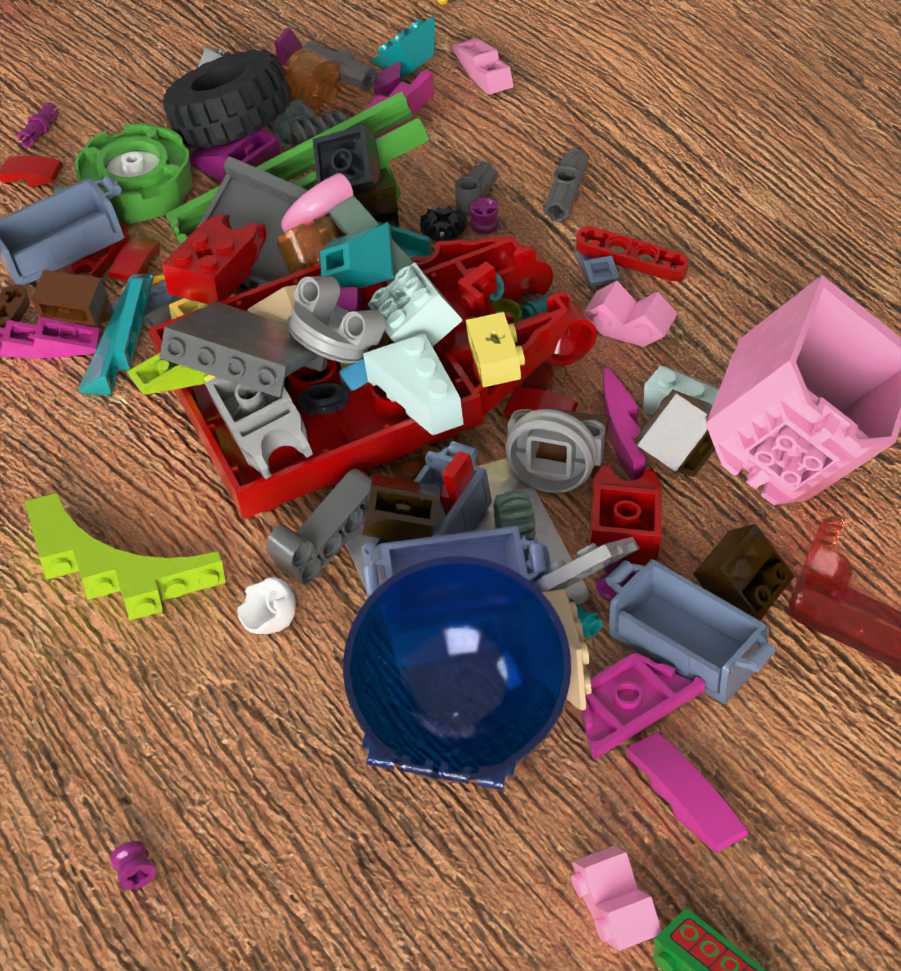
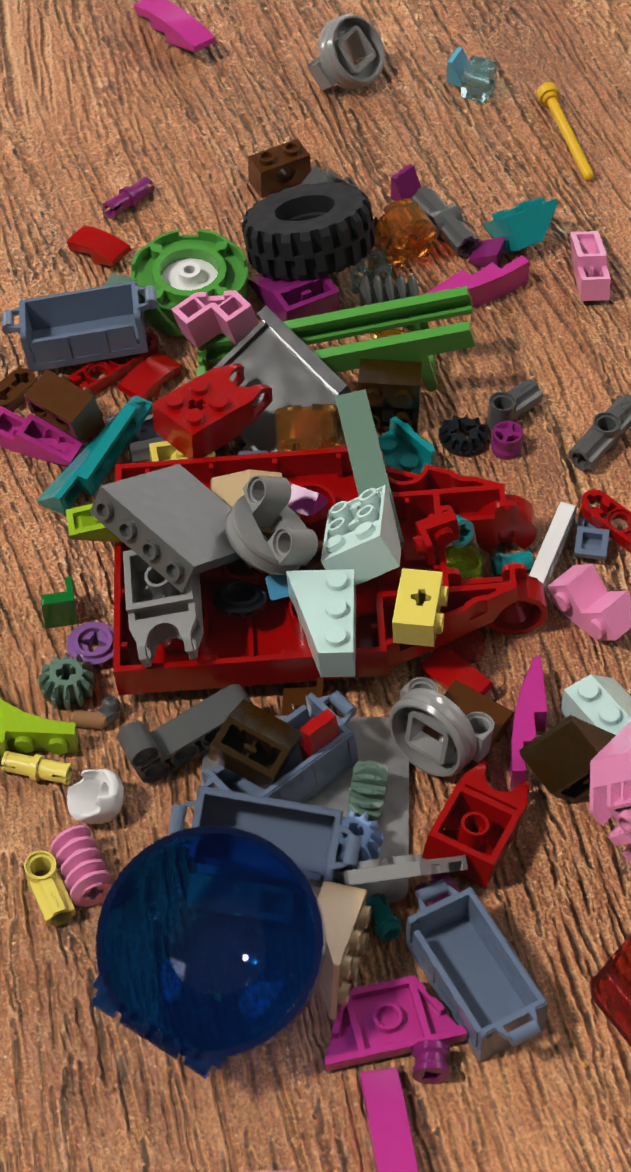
camera: 20 degrees right, 5 degrees up
bright pink cylinder [281,173,353,239] -> none
black slope [312,124,380,191] -> none
teal slope [320,222,395,289] -> none
dark brown slope [693,524,795,621] -> none
none -> light yellow pin [1,750,74,785]
none -> light yellow piece [24,850,76,927]
none -> sand green gear [38,652,97,711]
none -> green panel [41,576,78,629]
none -> bright pink piece [50,825,115,907]
none -> medium lavender gear [67,622,114,667]
none -> arm [72,696,121,729]
none -> bright pink brick [171,290,259,349]
none -> reddish brown brick [248,139,311,198]
none -> magenta wheel [412,1040,450,1084]
none -> white beam [529,501,577,590]

